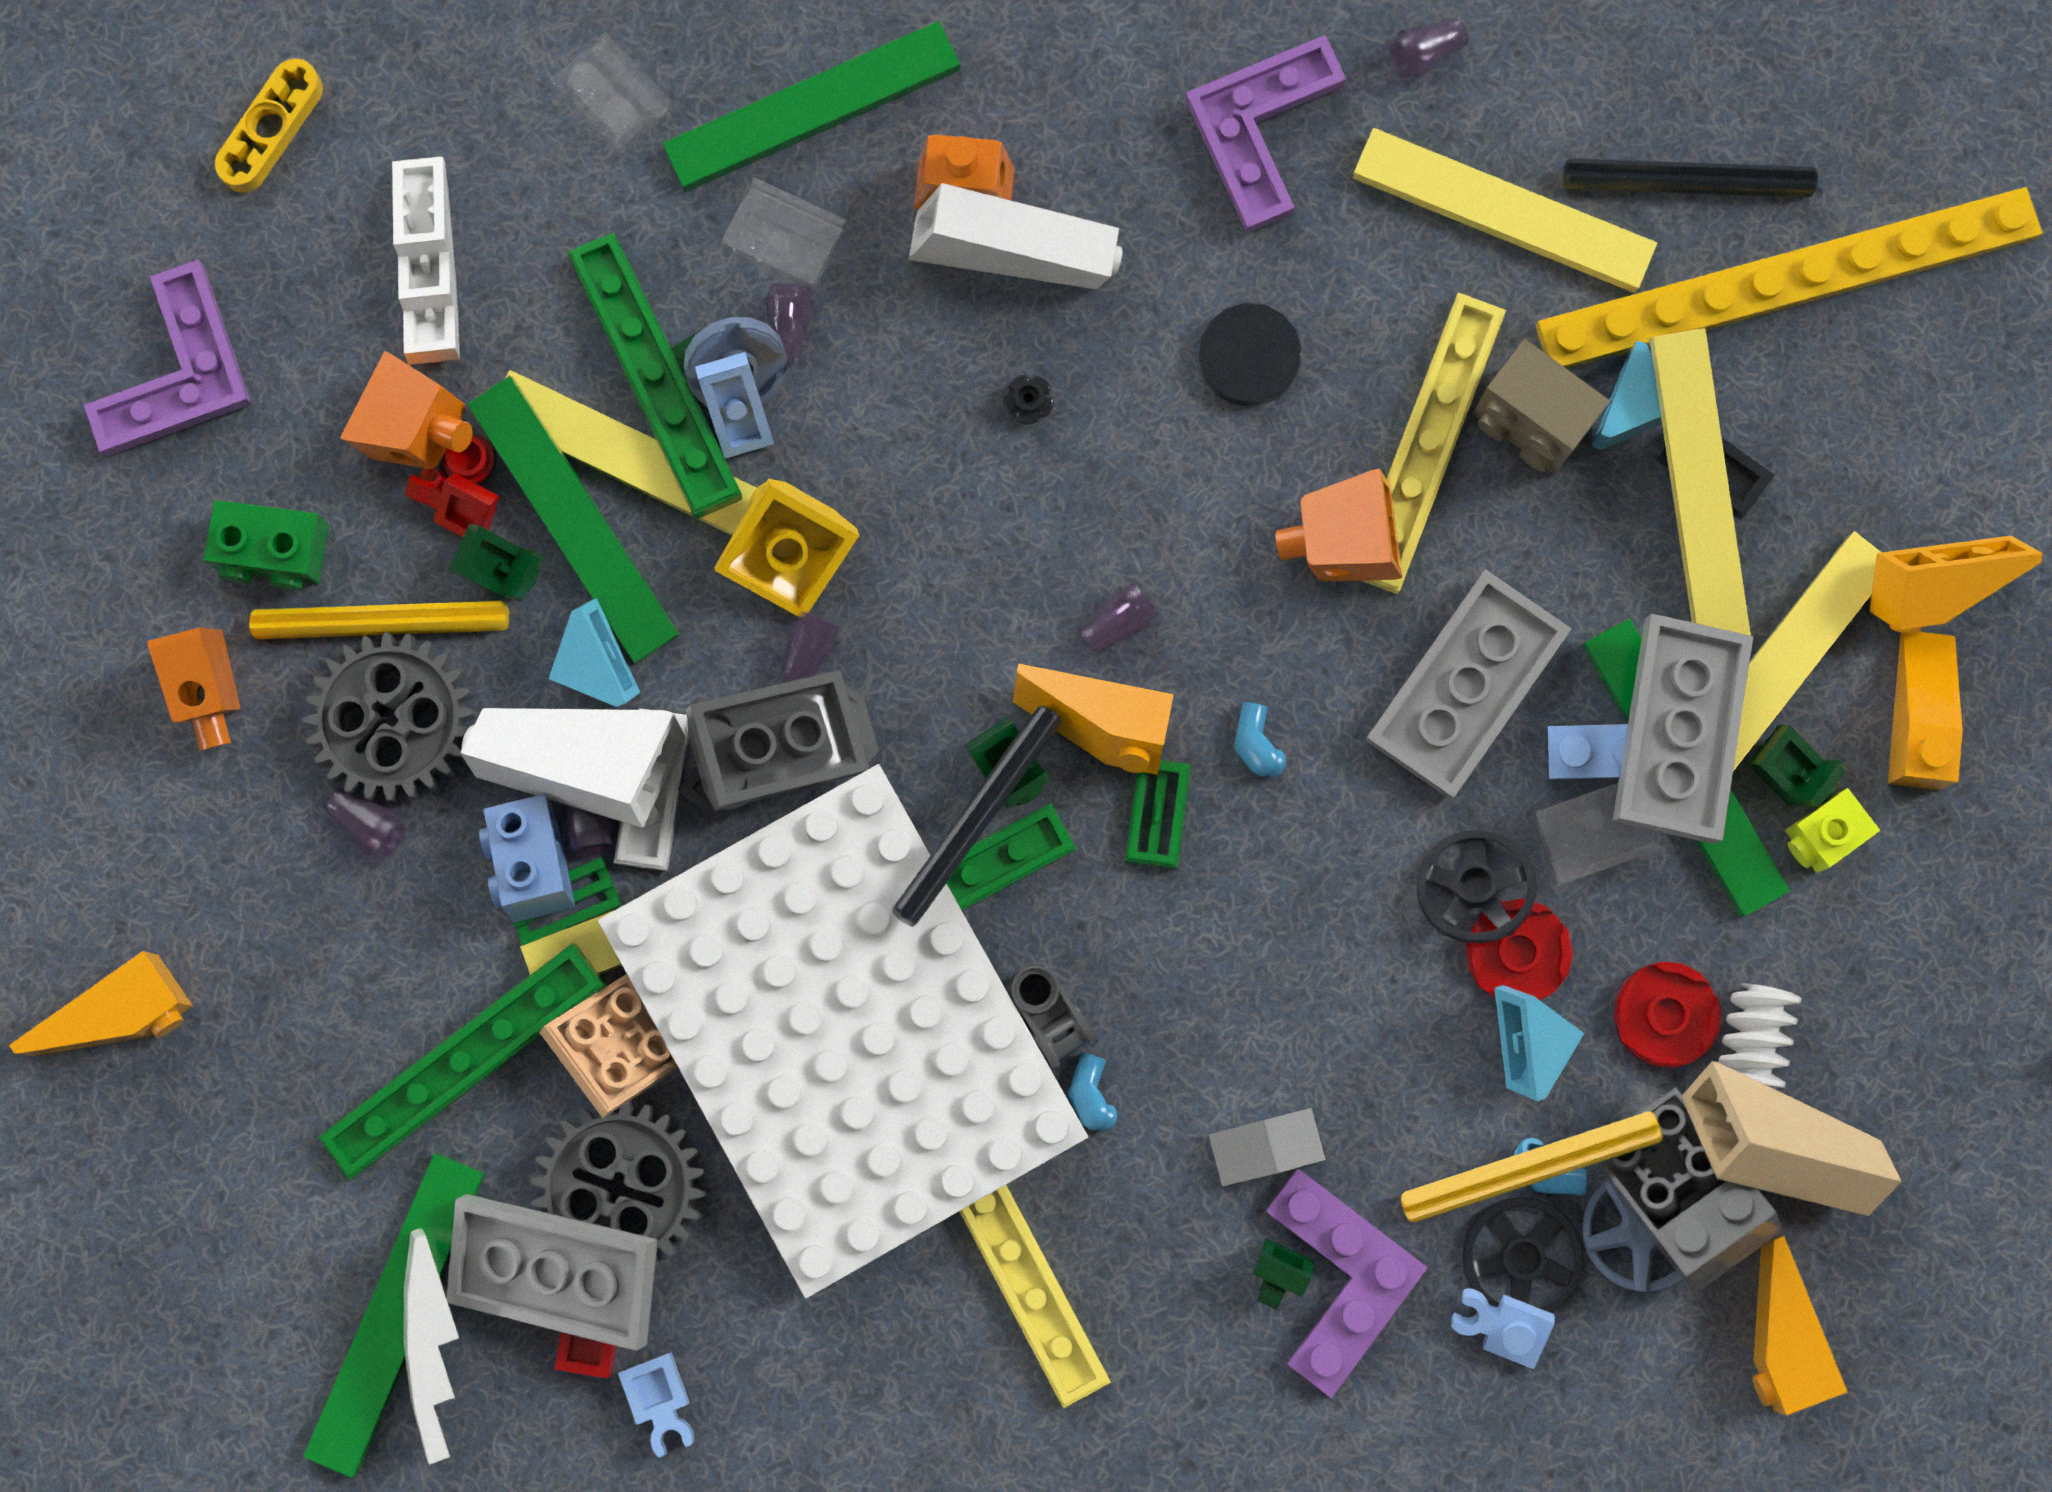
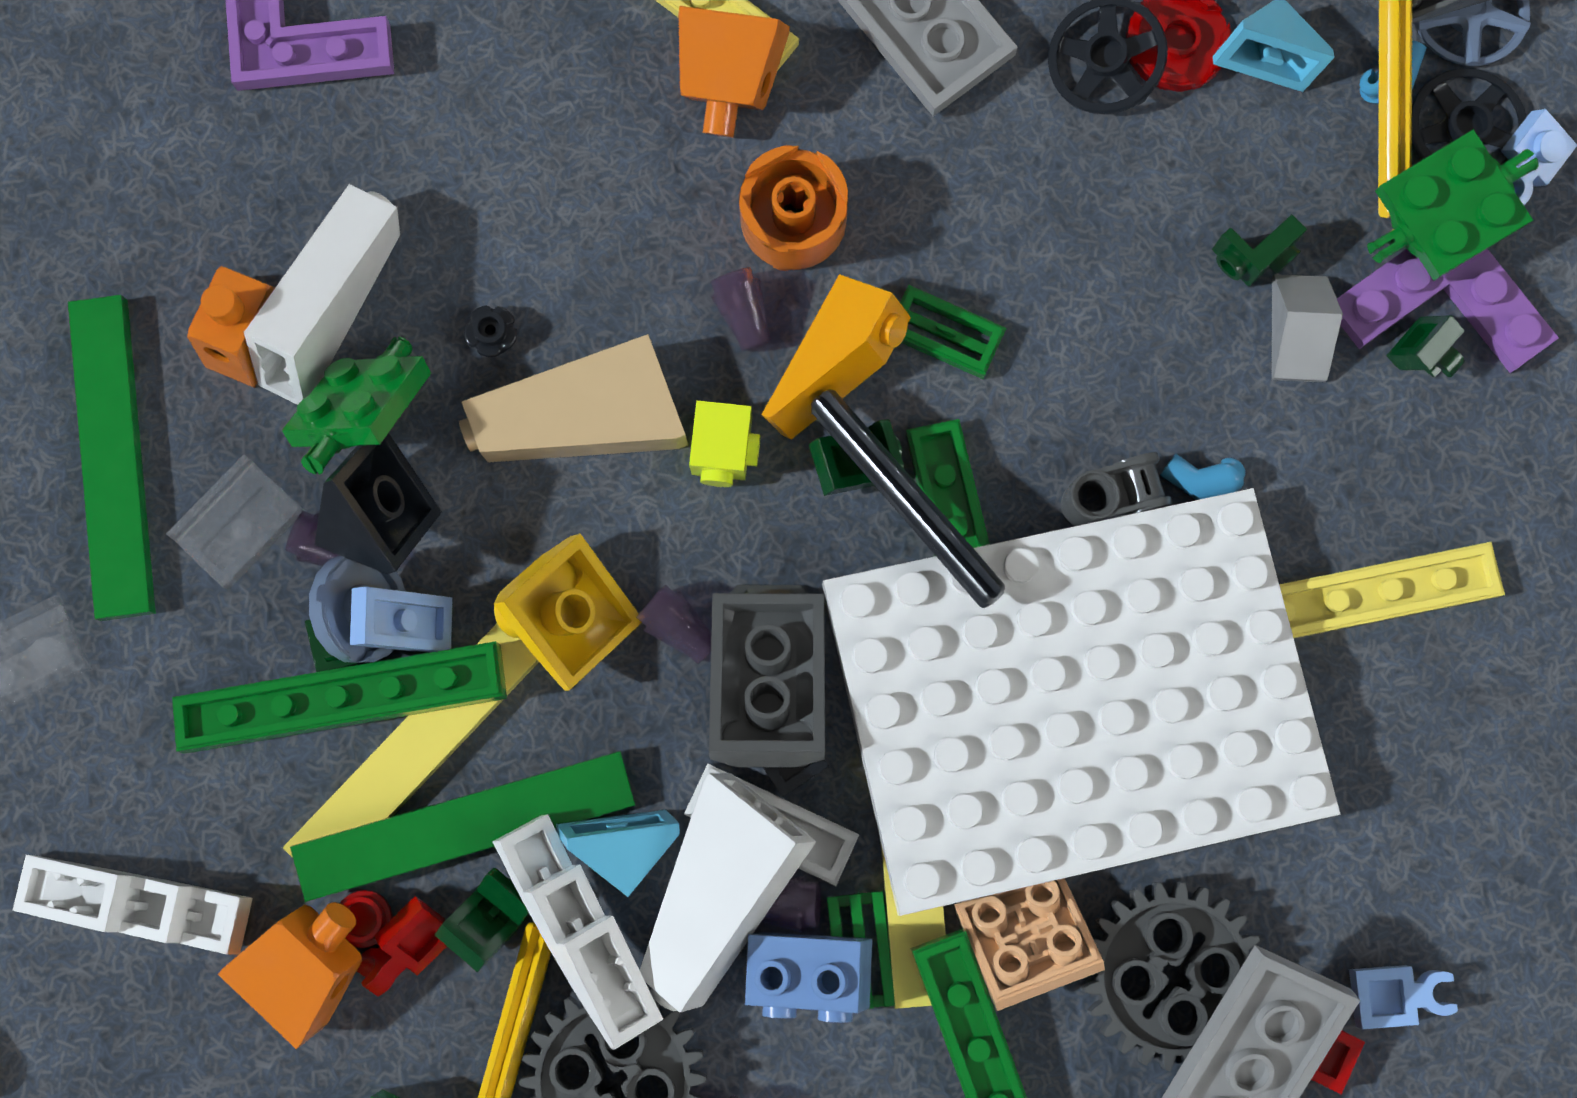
camera: 75 degrees left, 0 degrees up
black tile [1199,303,1302,406] -> none
dark azure arm [1234,702,1286,777] -> none
none -> green plate [282,337,431,475]
none -> black slope [314,433,442,575]
none -> tan slope [459,334,688,462]
none -> white slope [492,814,663,1049]
none -> neon yellow brick [689,400,760,487]
none -> orange brick [739,145,848,271]
none -> dark green bracket [1212,214,1307,287]
none -> green plate [1367,129,1539,281]

